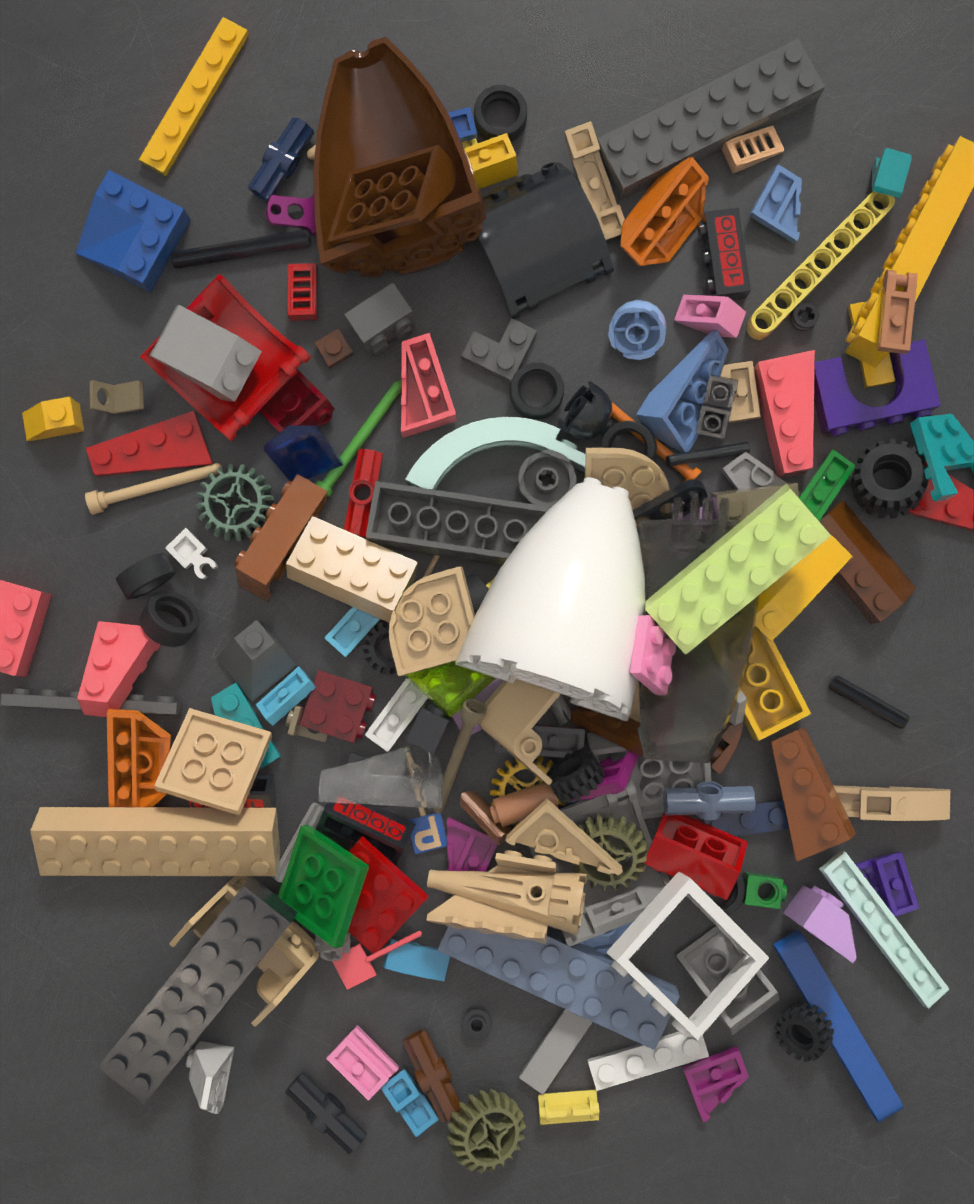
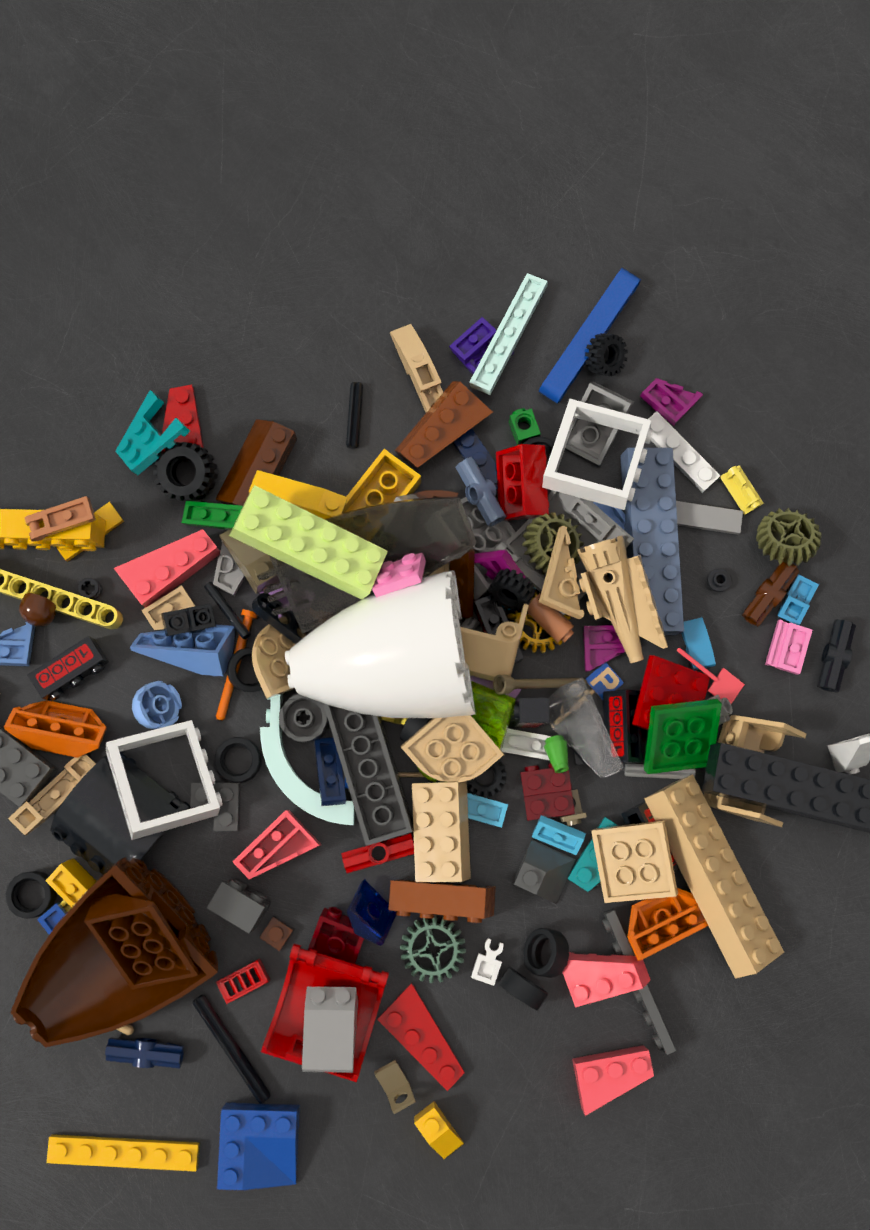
camera: 115 degrees left, 5 degrees down
tan piece [85,463,223,515] -> none
magenta piece [264,194,316,236] -> none
bright green bar [315,380,402,498] -> none
nougat slope [460,791,513,846] -> none
black cylinder [558,381,612,440] -> none
bright pink slope [674,295,746,338] -> none
lavender slope [783,885,857,963] -> none
dark purple arch [814,339,941,437] -> none
none -> reddish brown hair [19,593,56,626]
none -> white window [106,720,222,840]
none -> dark blue plate [314,738,346,806]
none -> bright green cone [544,735,569,773]

